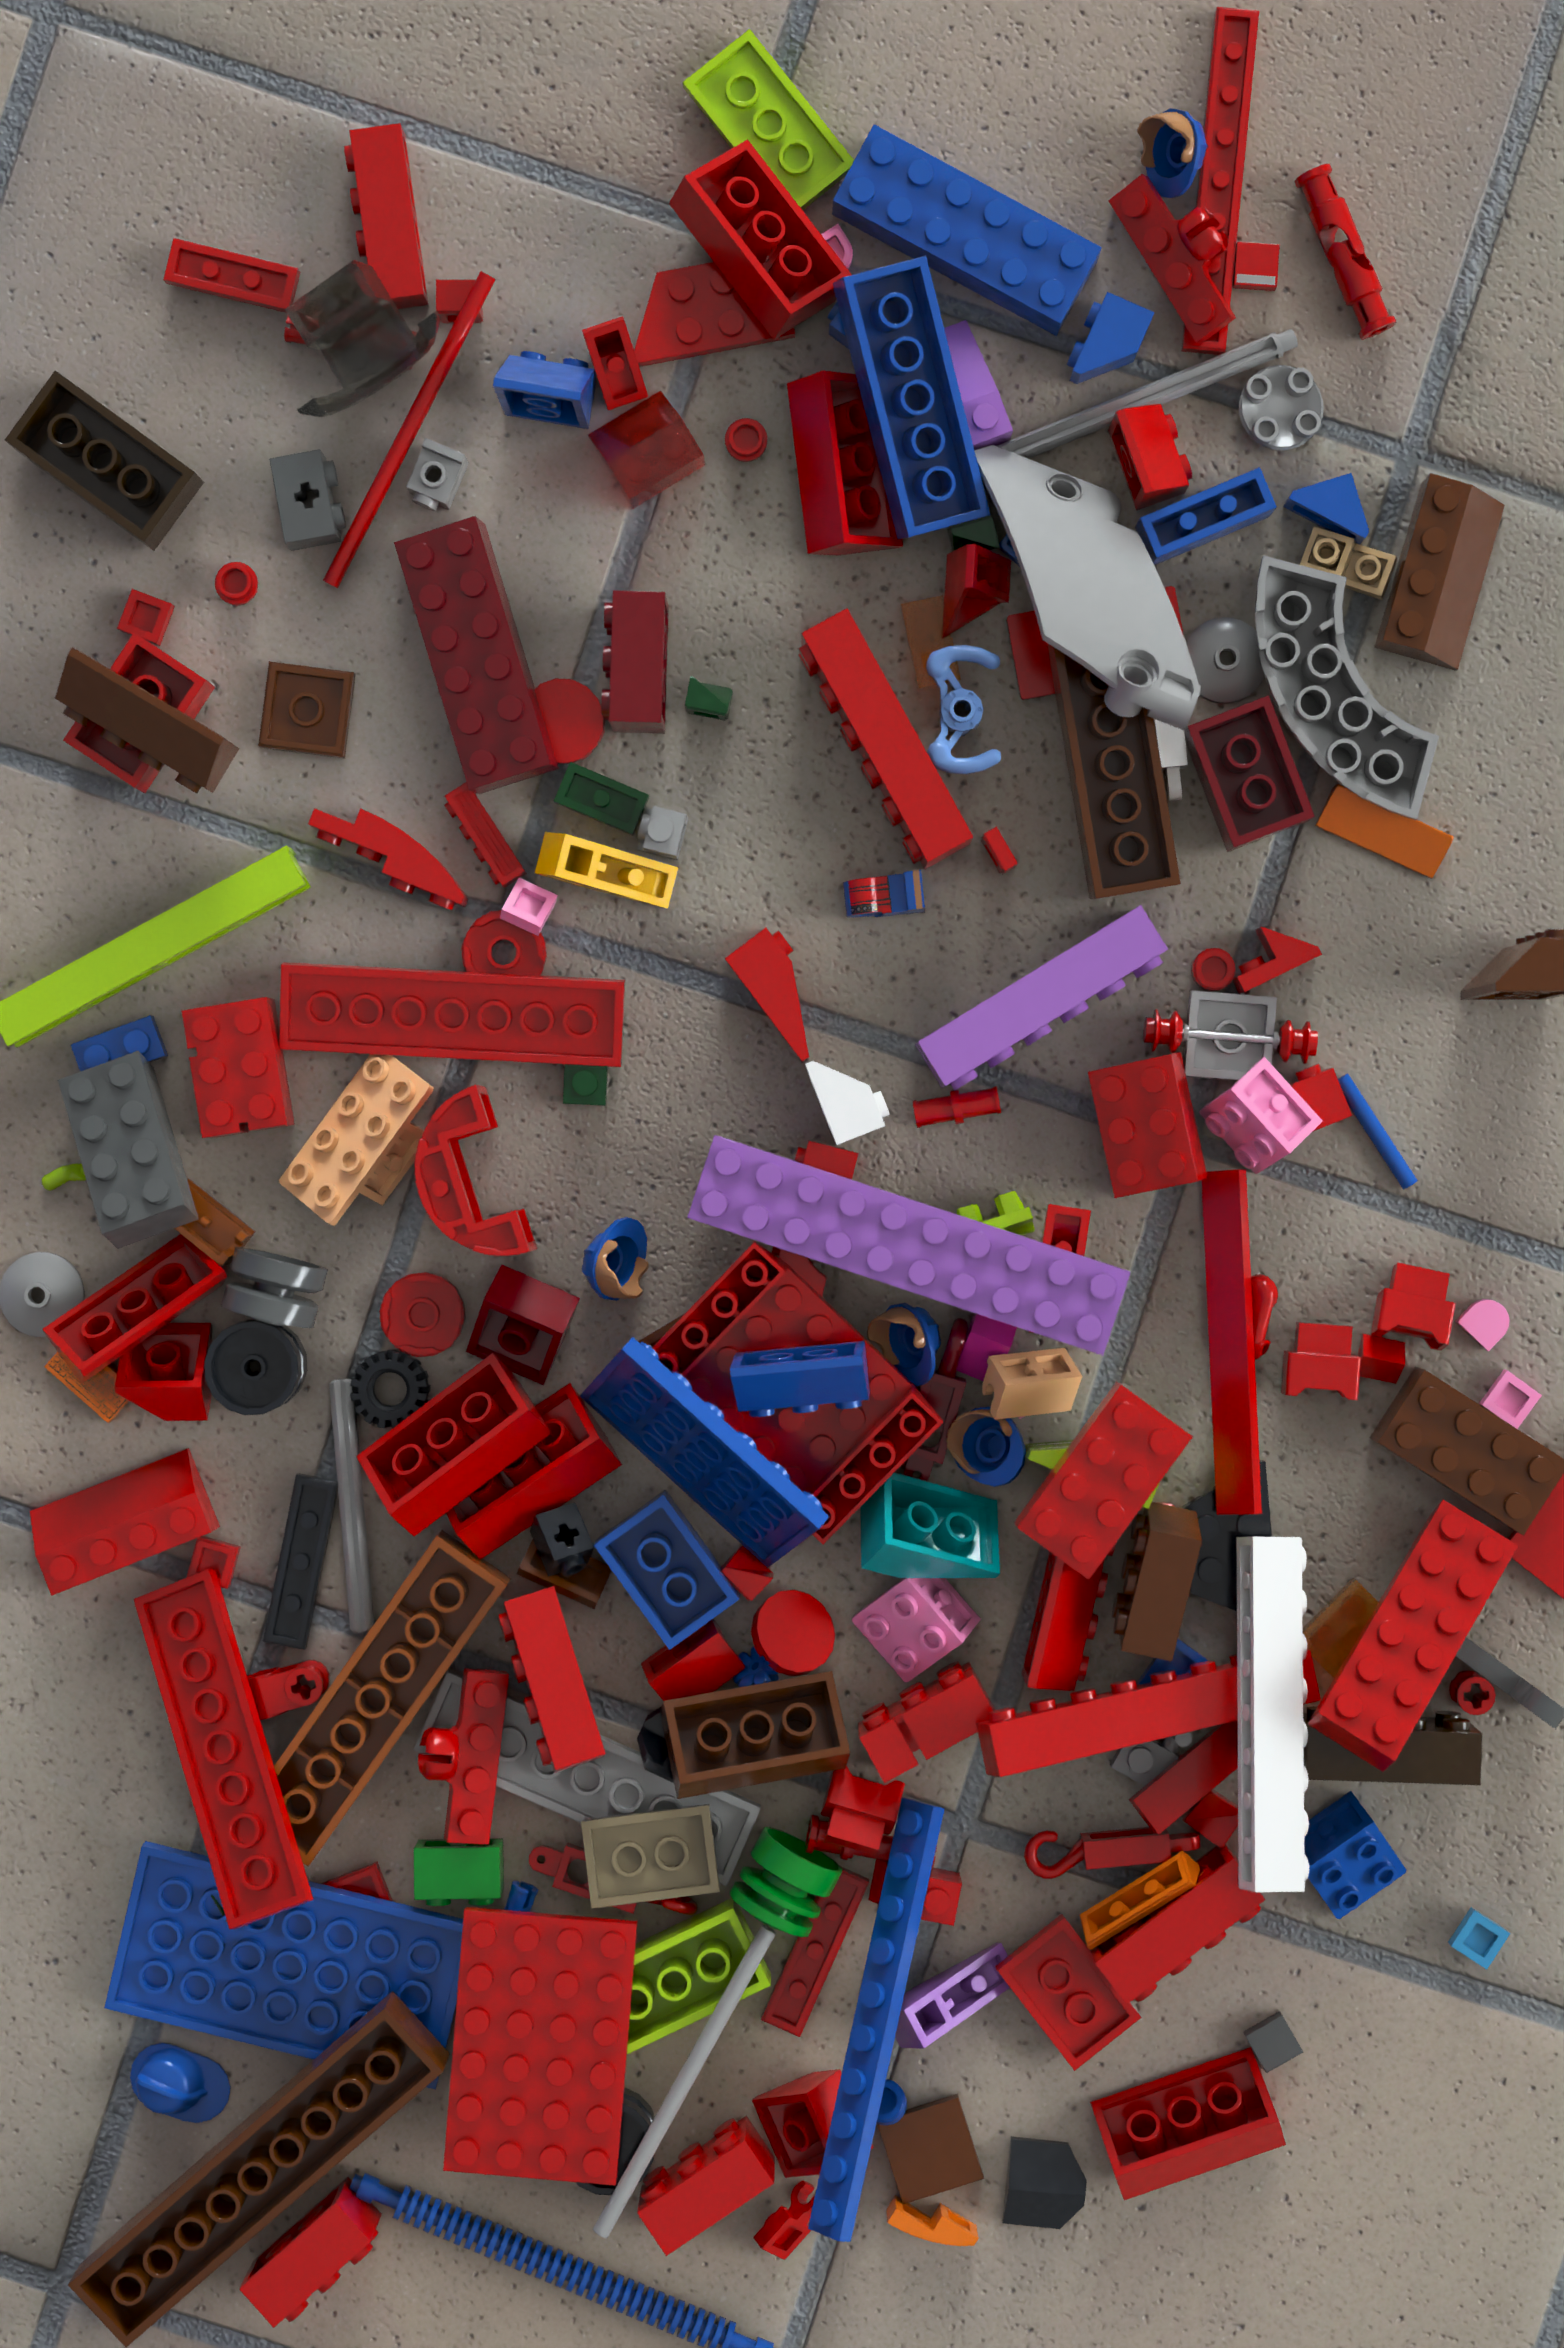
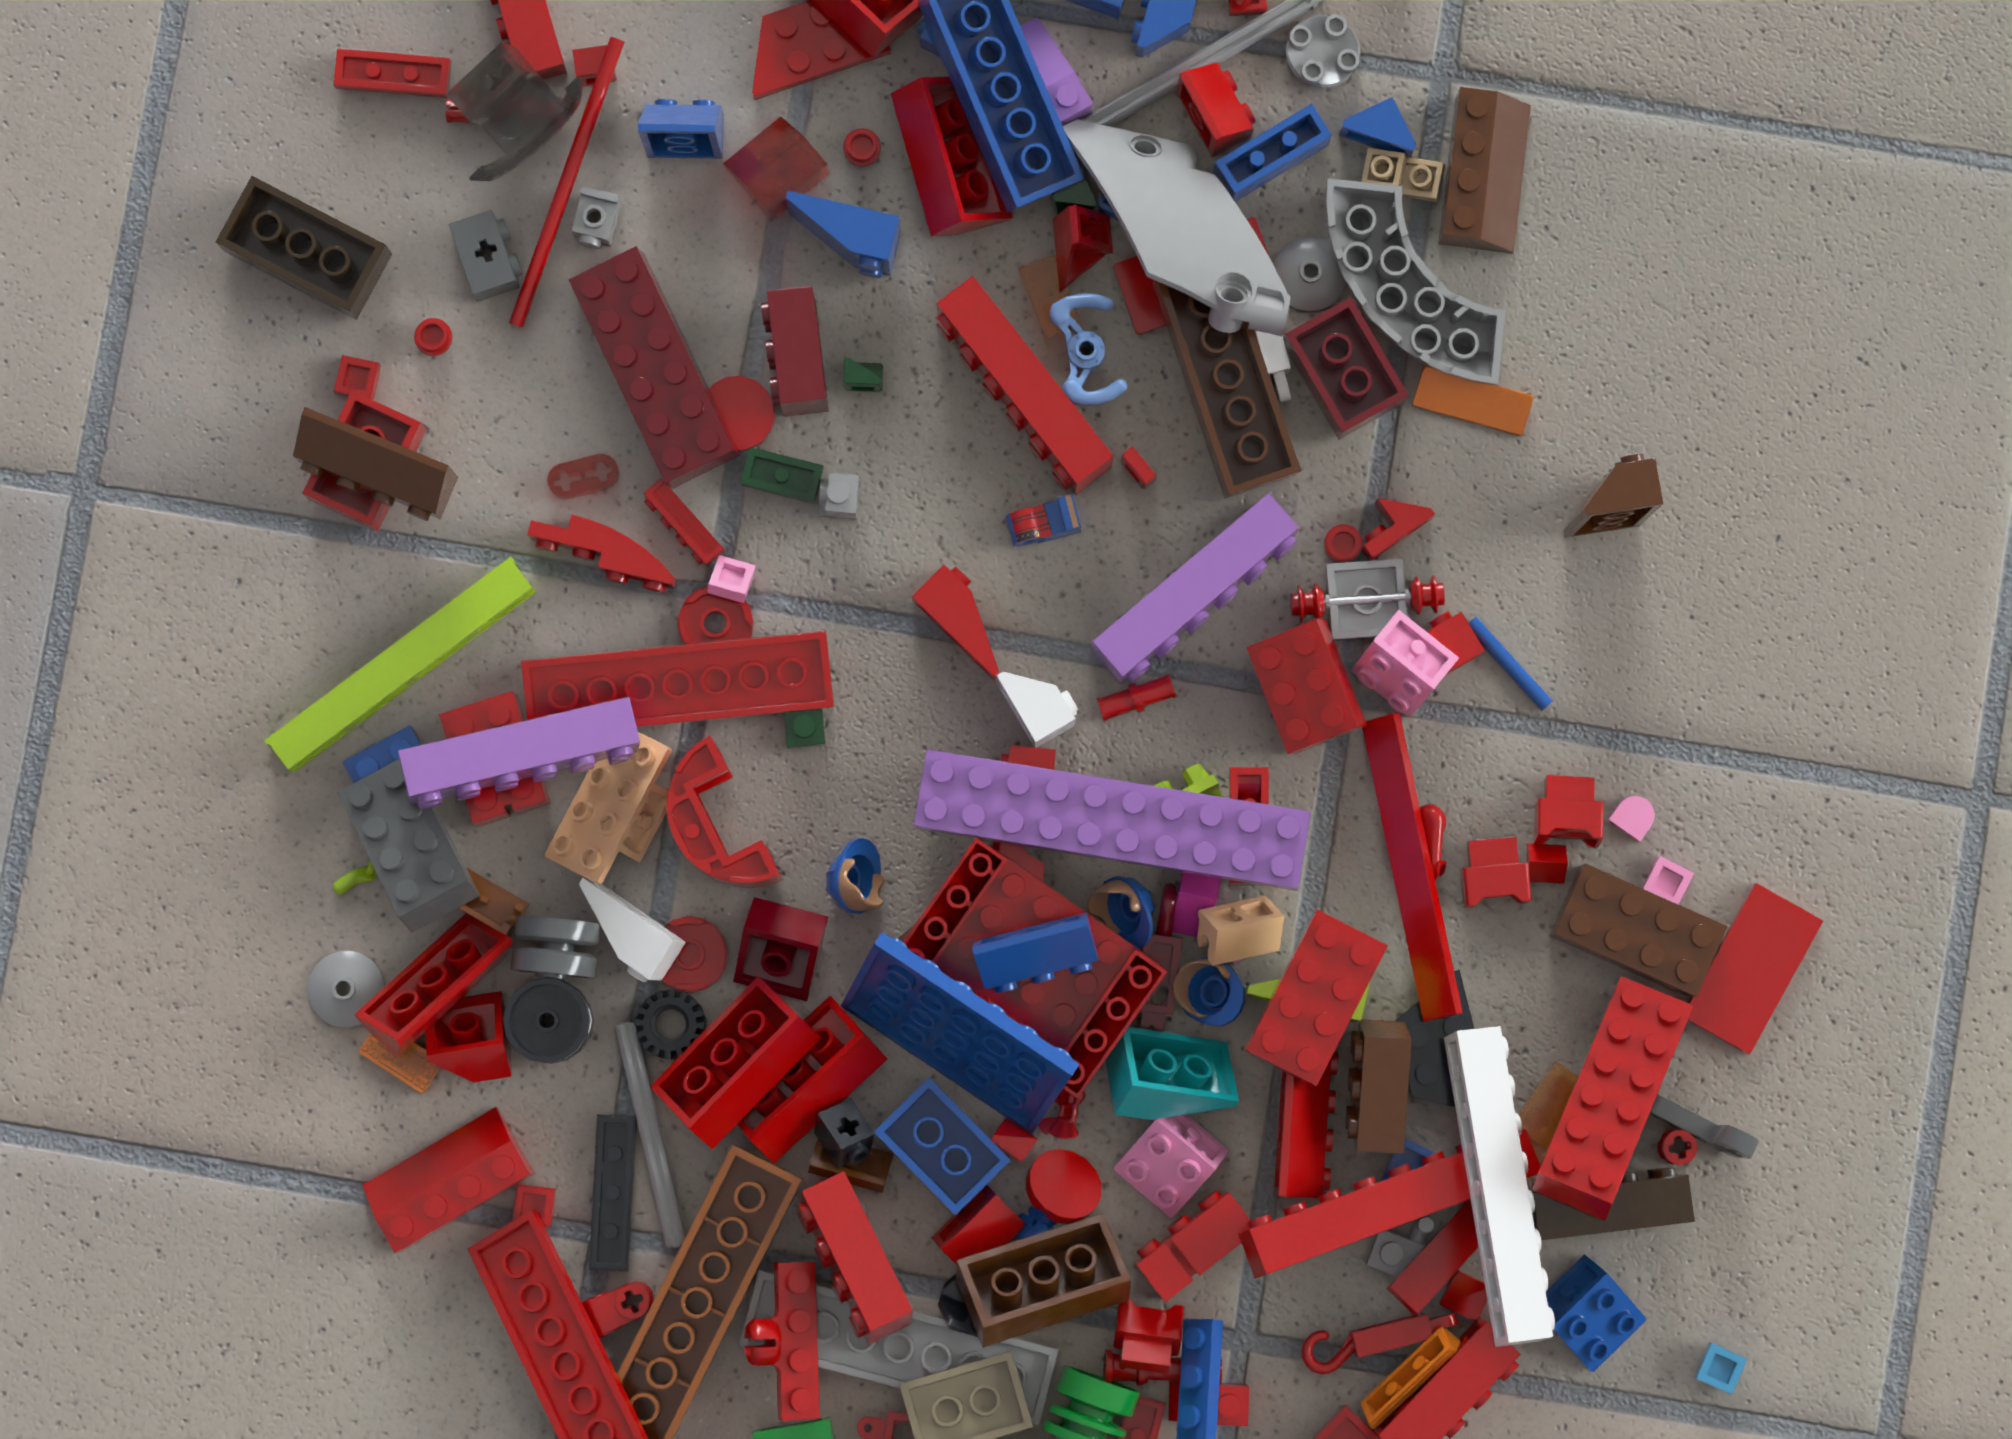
camera: 15 degrees left, 5 degrees down
reddish brown tile [258,661,356,759] -> none
yellow slope [535,832,678,909] -> none
red slope [582,316,648,410] -> none
none -> medium lavender brick [398,697,640,809]
none -> clear red beam [547,454,620,500]
none -> white slope [579,878,686,982]
none -> blue slope [786,190,901,278]
none -> red piece [1038,1089,1086,1140]

